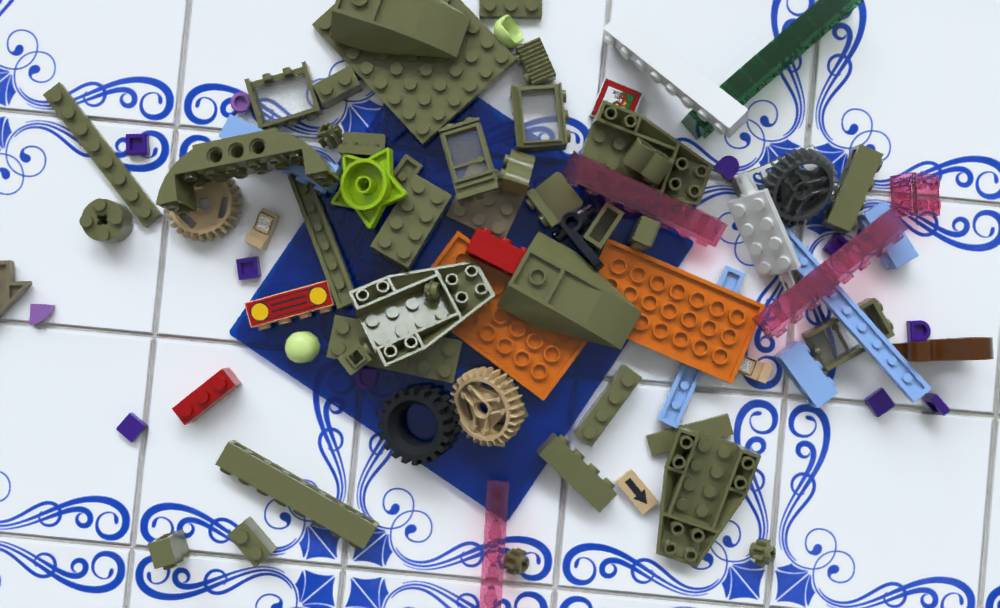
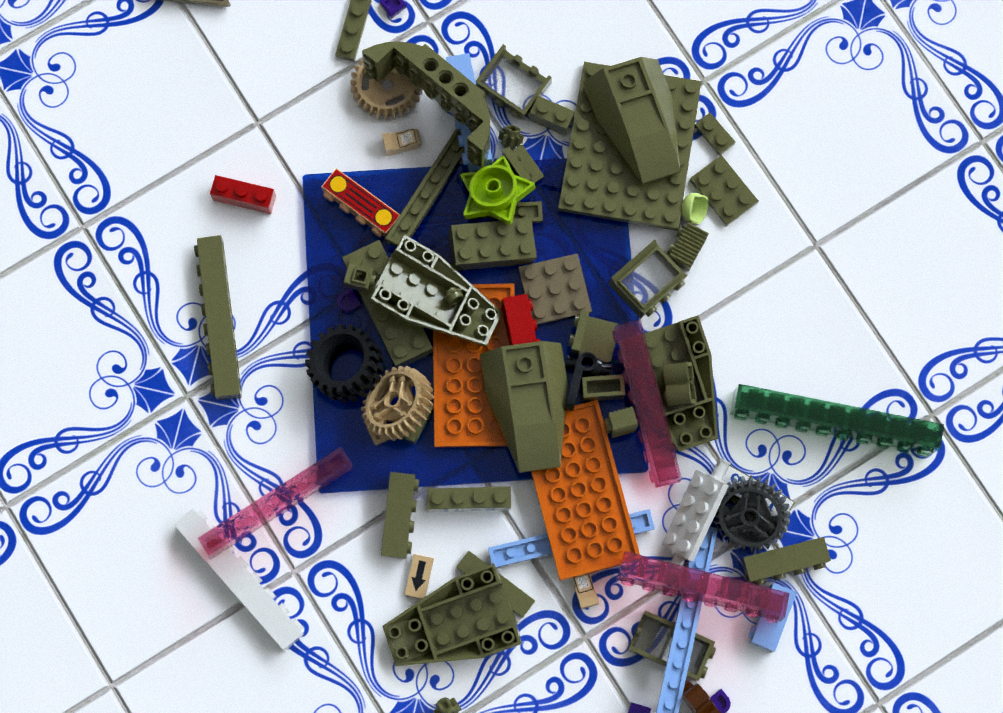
camera: 50 degrees right, 10 degrees down
medium lavender tile [29,304,55,325] -> none
olive brick [79,198,133,243] -> none
dark purple tile [116,412,148,443] -> none
olive piece [147,529,190,570] -> none
olive piece [227,516,277,568] -> none
medium lavender tile [230,92,252,114] -> none
dark purple tile [236,256,262,280] -> none
yellowish green hair [285,331,320,363] -> none
olive door [438,117,501,206] -> none
olive brick [498,149,536,196] -> none
olive gear [503,548,529,576] -> none
tile [589,77,644,119] -> none
white brick [603,11,748,138] -> none
dark purple tile [713,155,739,181] -> none
light blue brick [774,341,838,408] -> none
clear pink bracket [890,172,941,218] -> none

